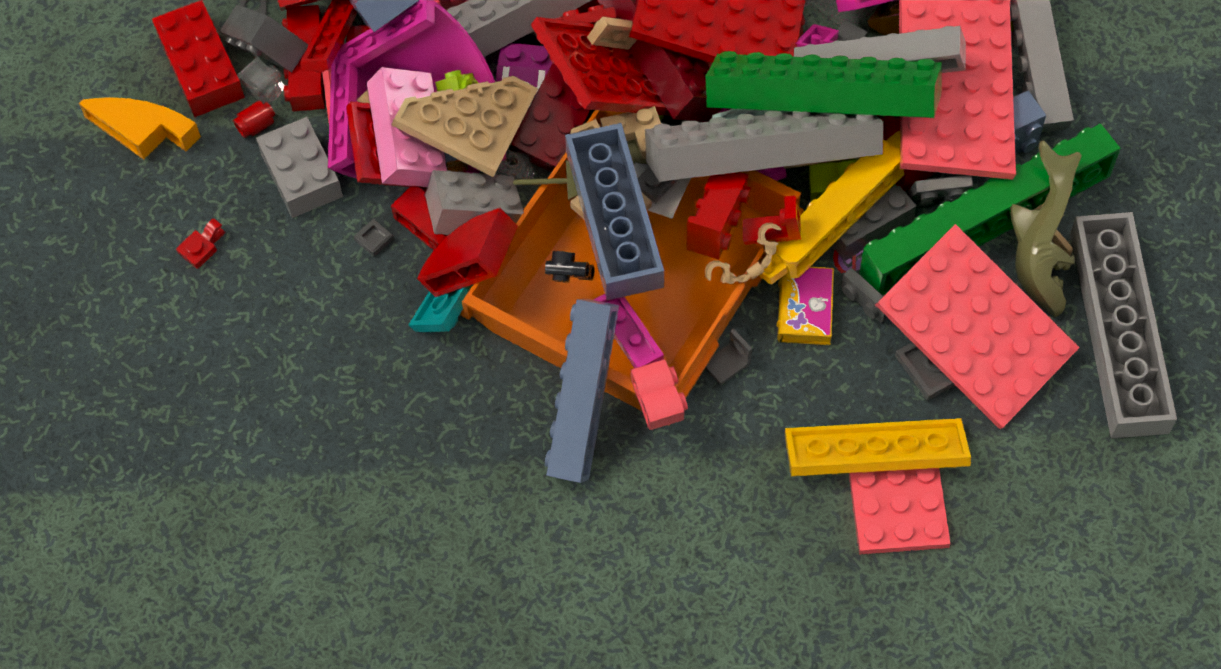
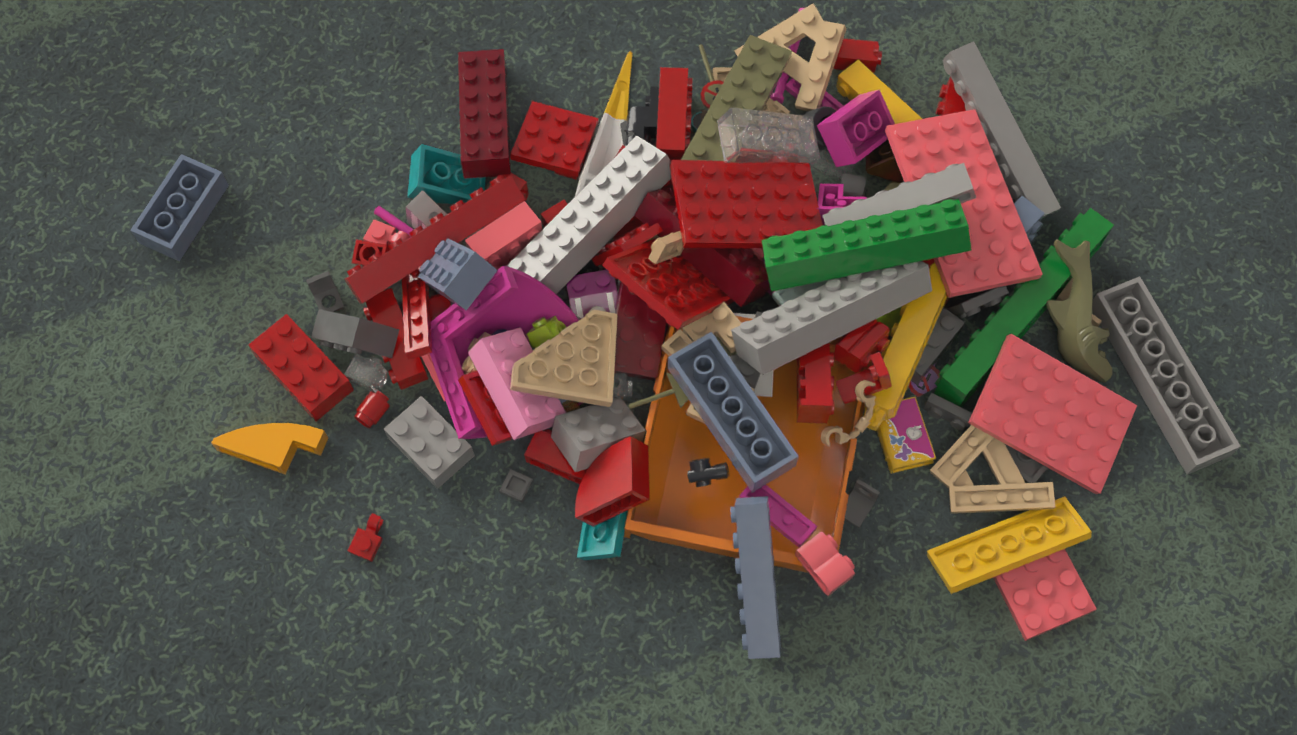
camera: 20 degrees left, 5 degrees up
none -> red brick [834,319,890,373]
none -> tan plate [930,425,1055,514]

